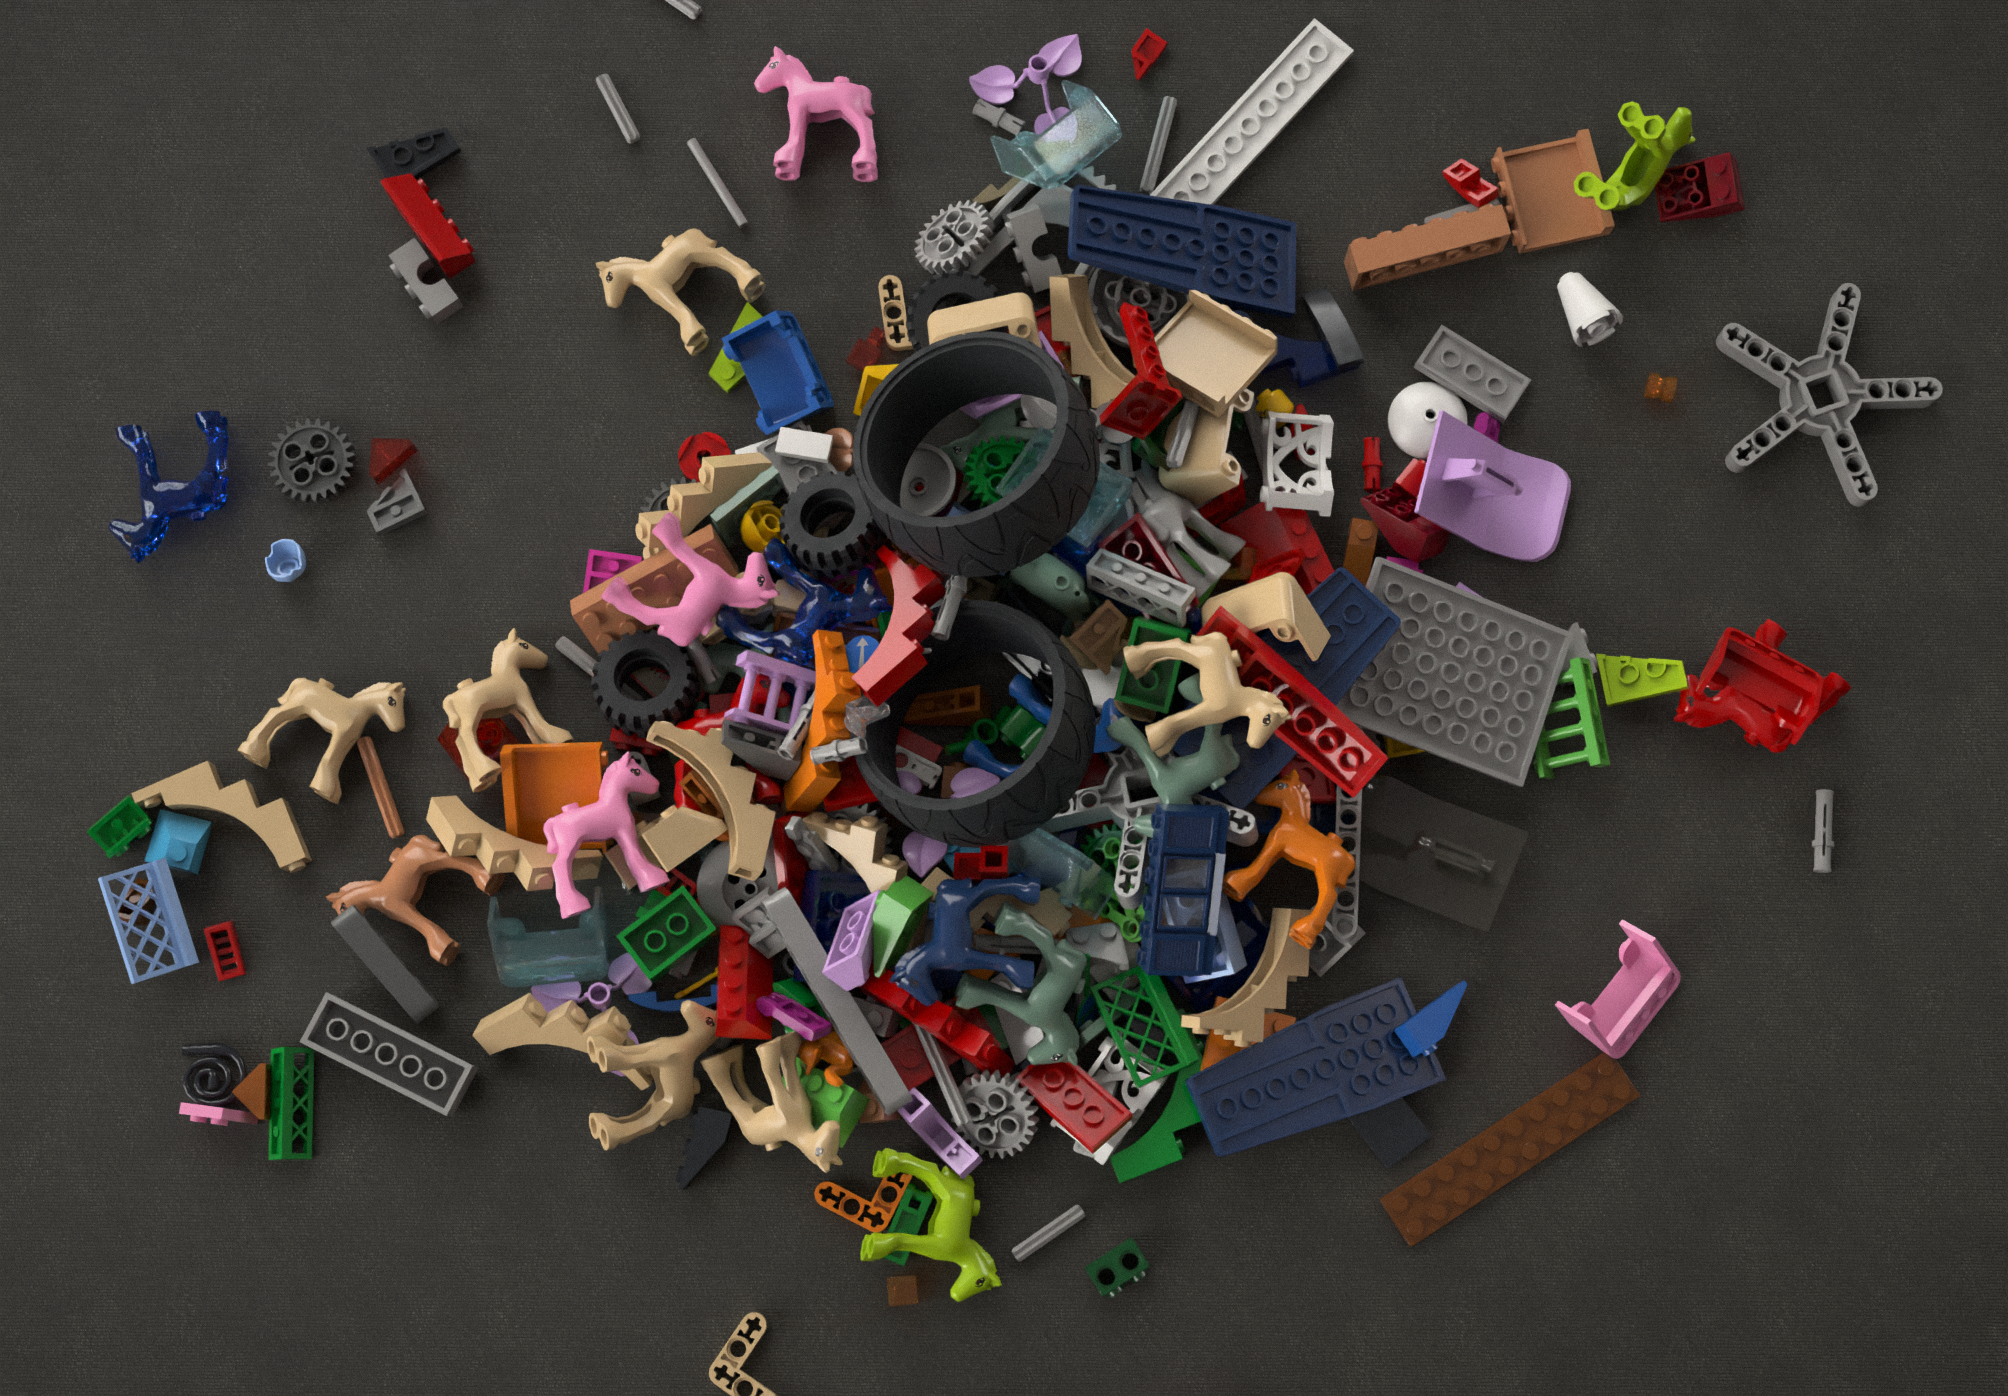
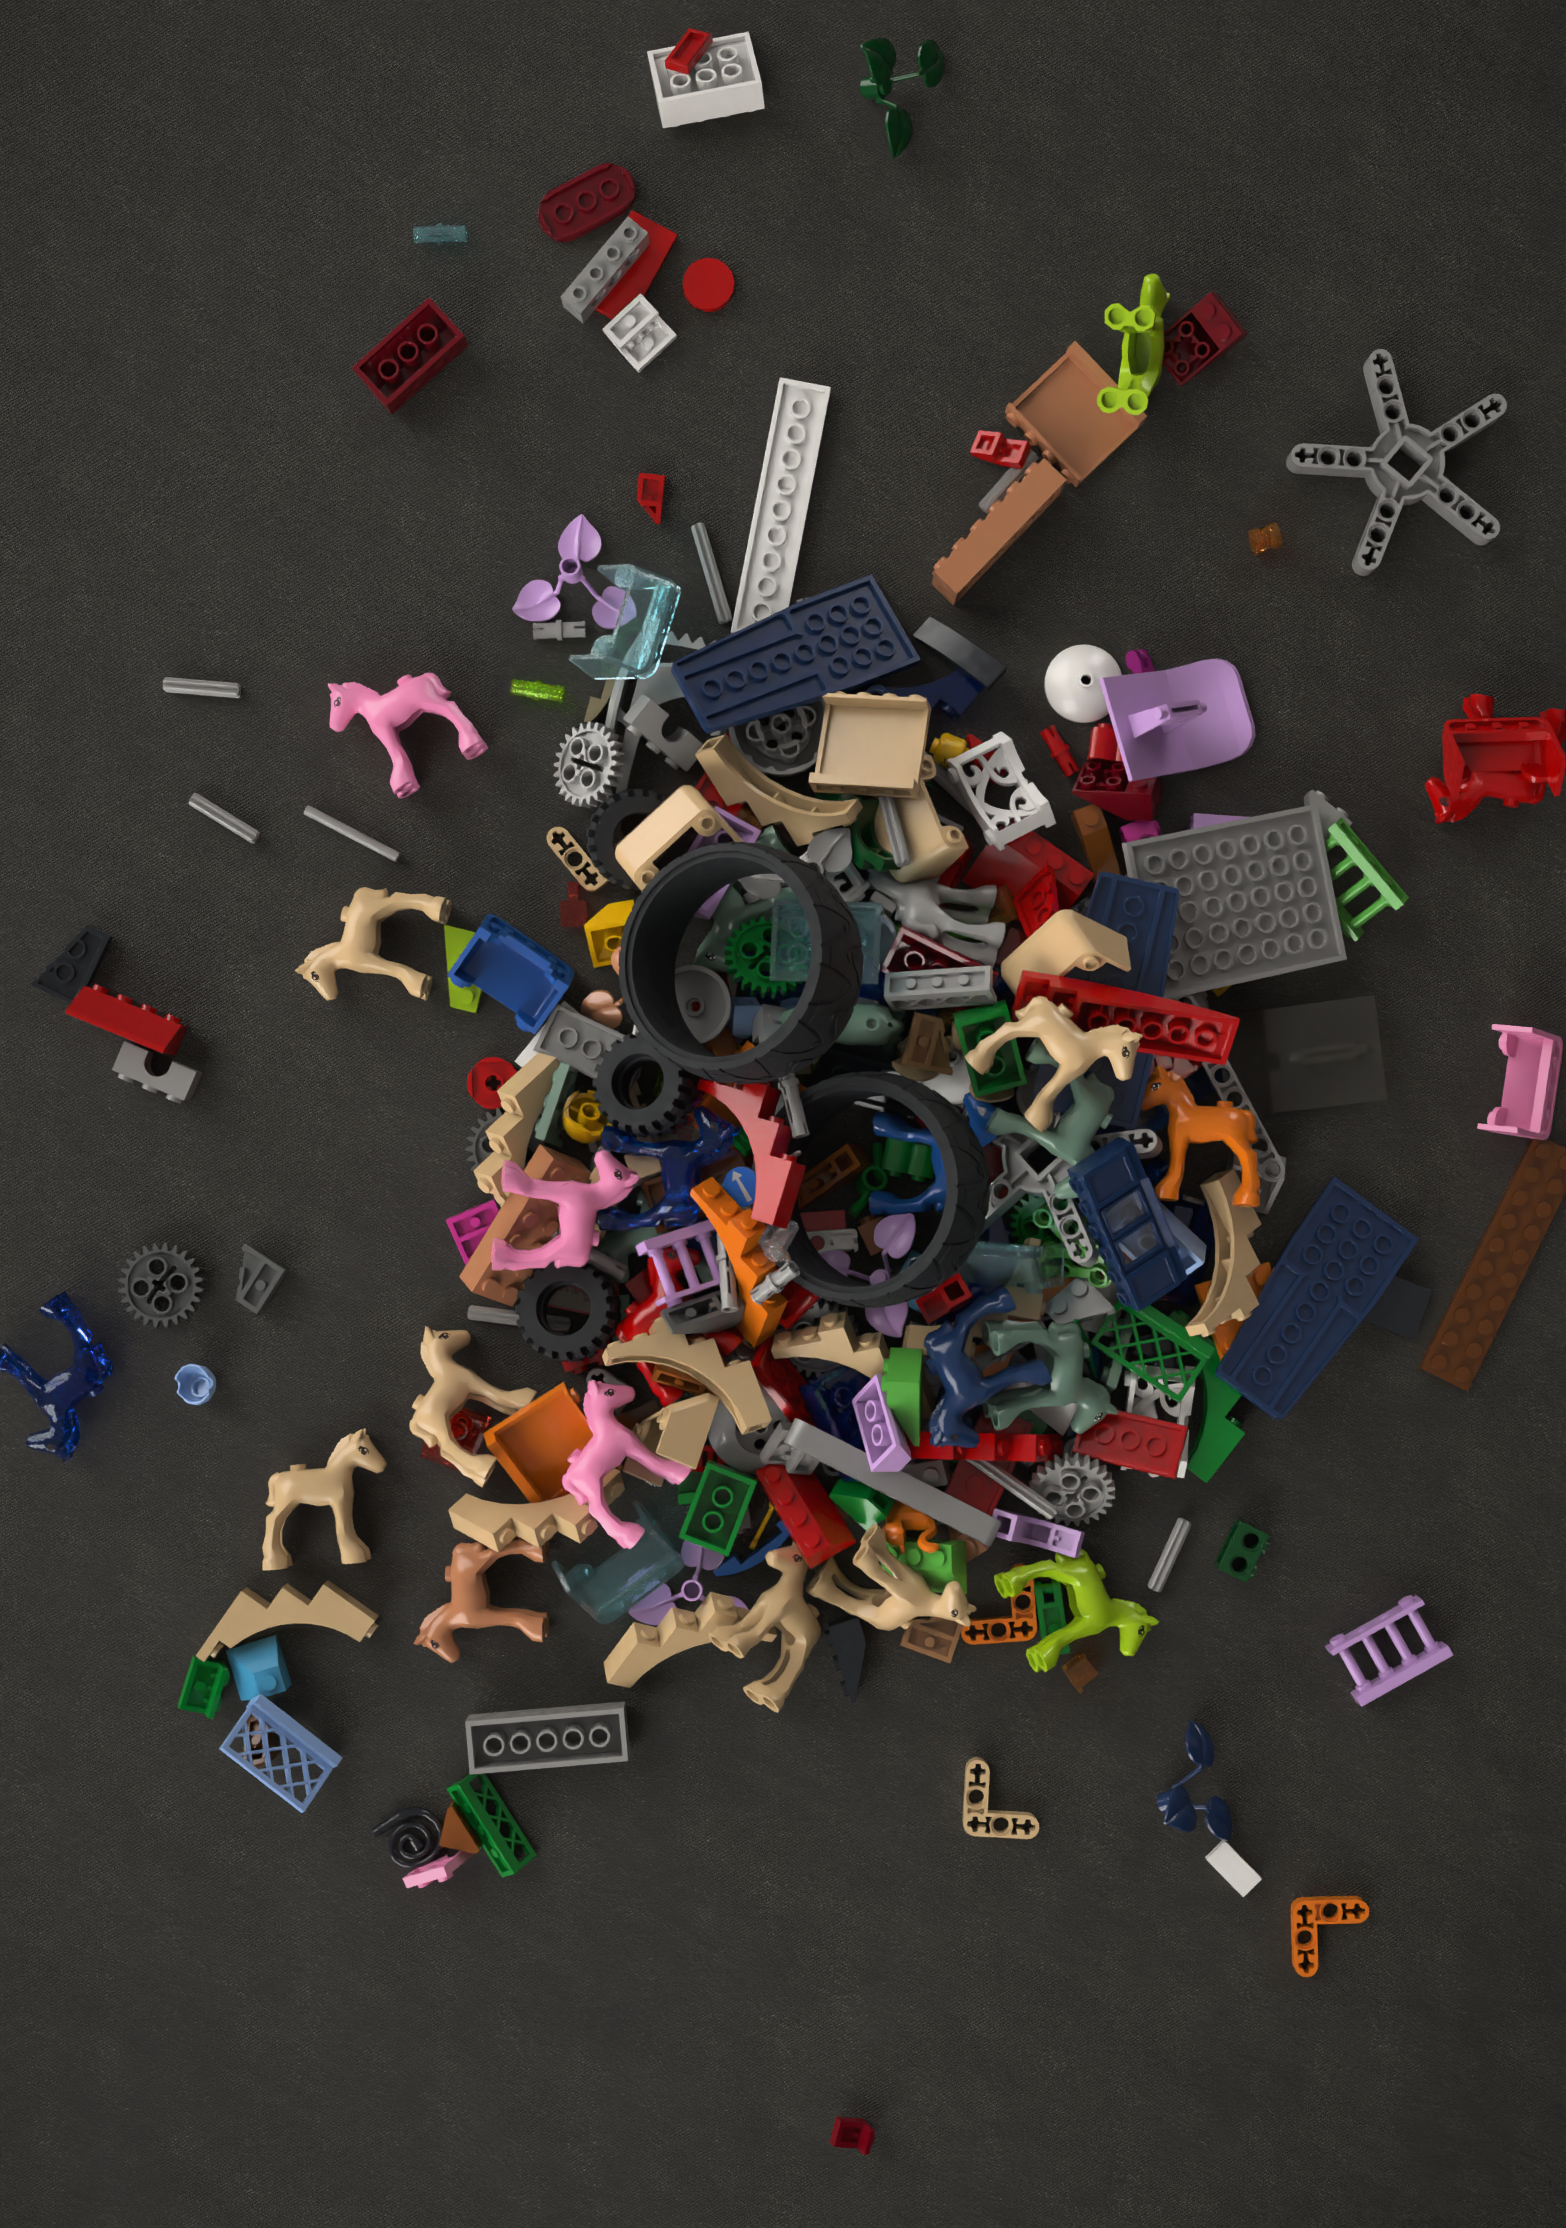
camera: 30 degrees left, 10 degrees up
red slope [203,920,246,981] -> none
dark grey beam [331,904,440,1024] -> none
nougat axle [356,736,405,838] -> none
clear red slope [369,438,418,485] -> none
magenta hinge [756,992,832,1041] -> none
white tile [775,427,834,463] -> none
light grey hinge [784,816,839,874] -> none
red bracket [1099,302,1182,440] -> none
blue slope [1394,980,1467,1057] -> none
light grey tile [1413,325,1531,423] -> none
white cone [1557,272,1623,347] -> none
lime wing [1596,654,1689,707] -> none
none -> clear neon green pin [510,678,565,703]
none -> medium nougat wing [900,1617,963,1664]

